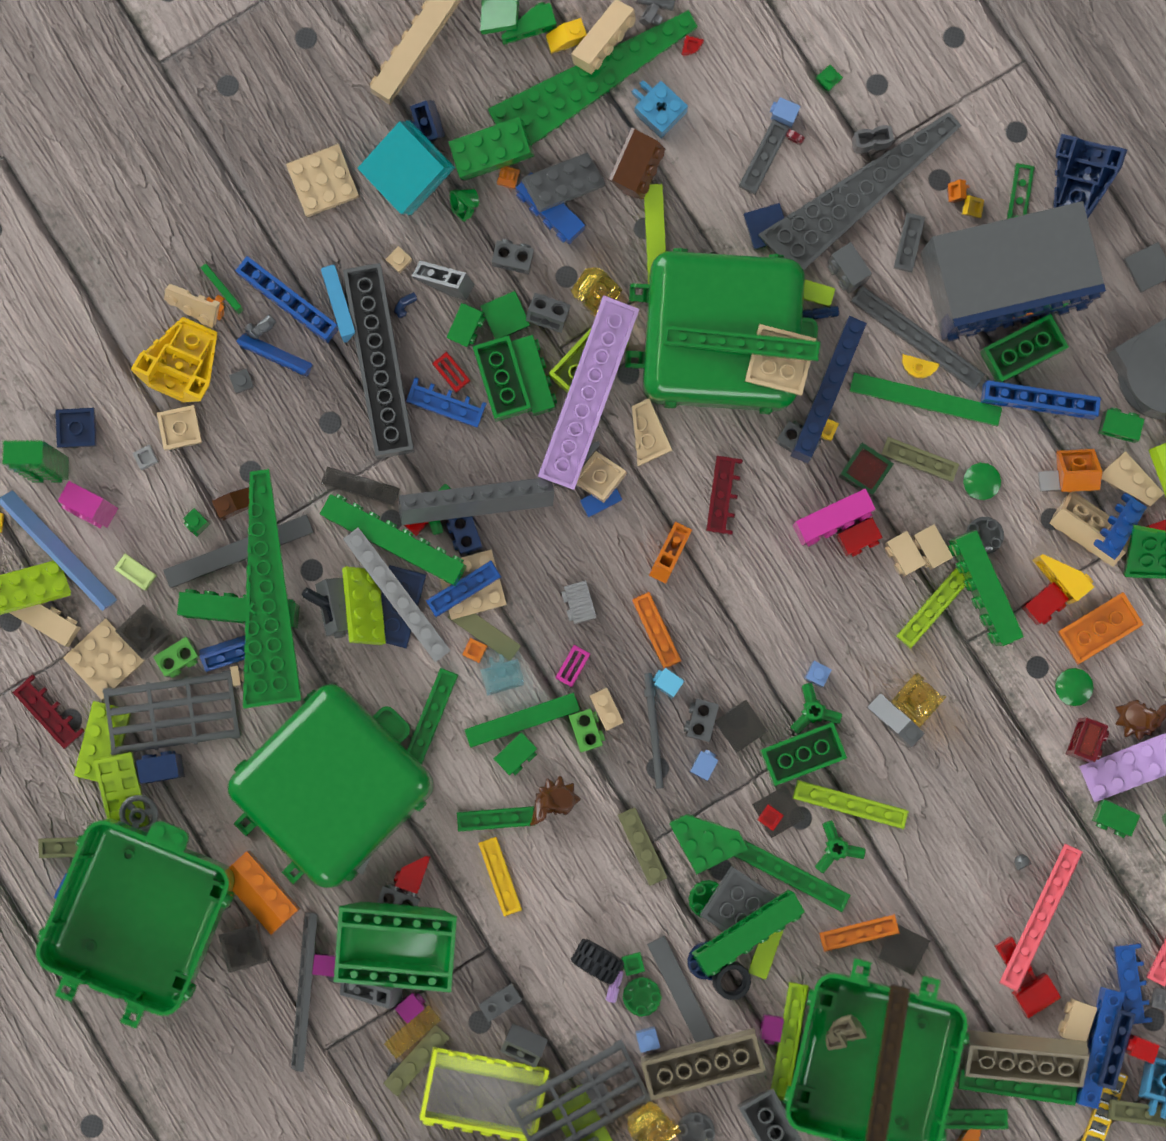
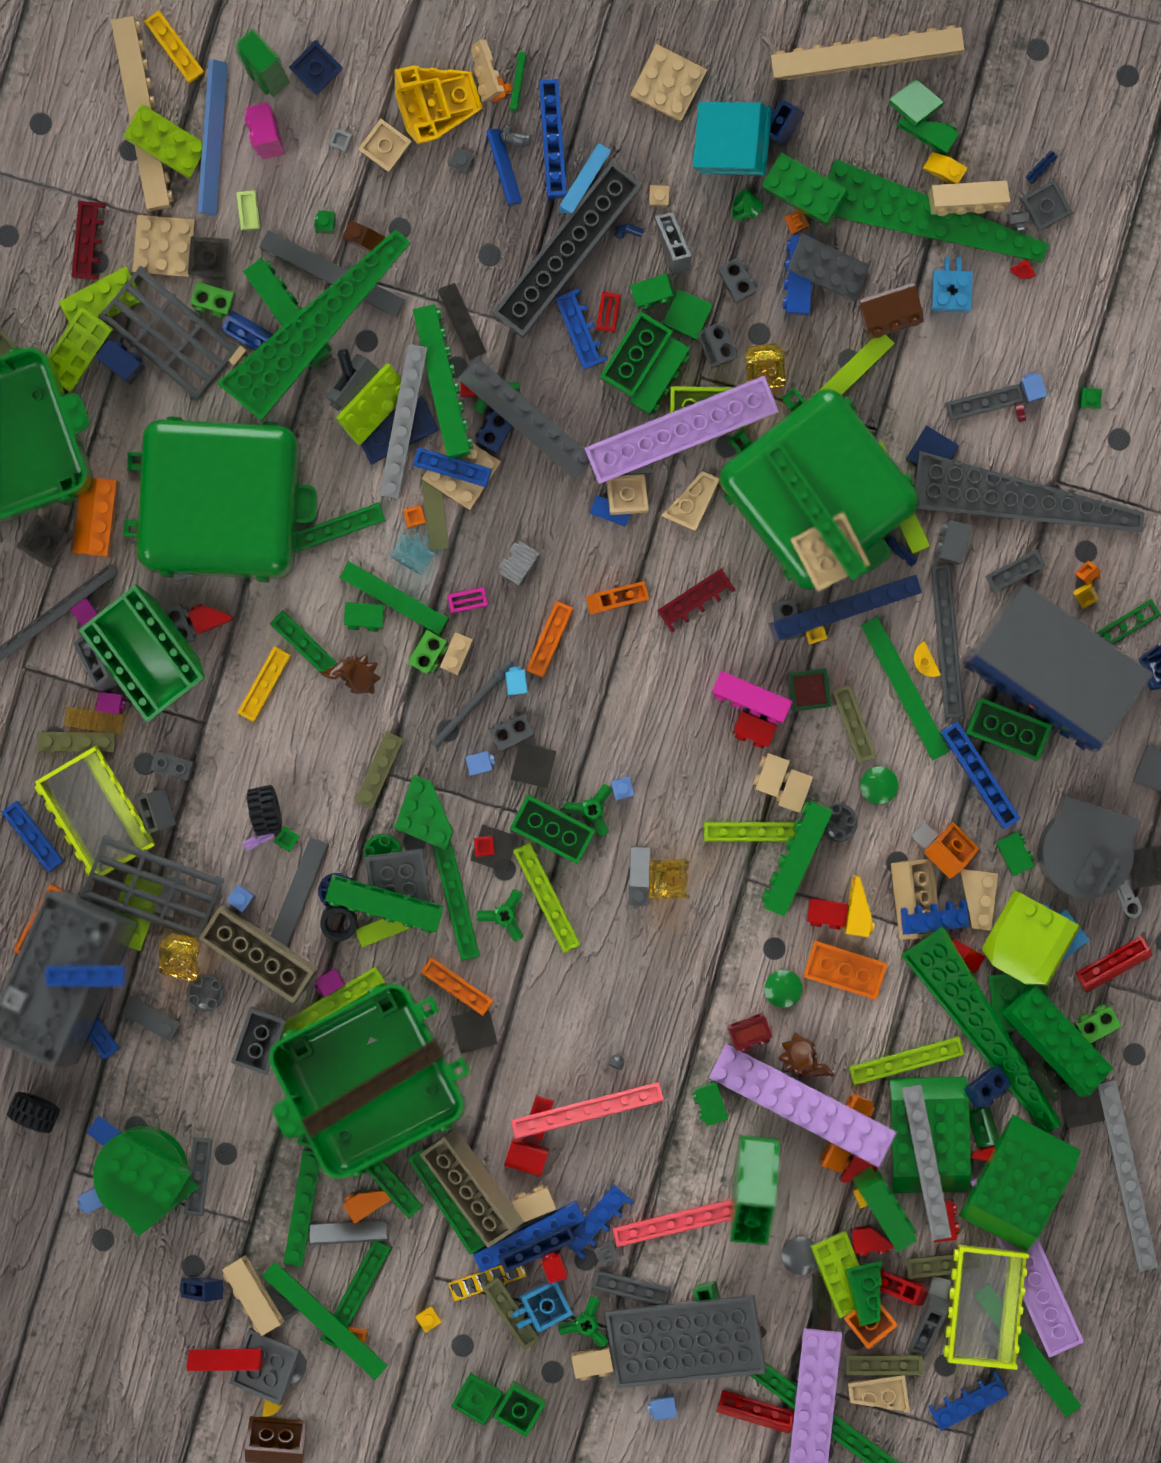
camera: 50 degrees right, 5 degrees up
dark grey piece [119,795,158,832] -> none
green dish [623,977,661,1017] -> none
dark tan brick [826,1015,866,1051] -> none
flat silver brick [852,125,894,154] -> none

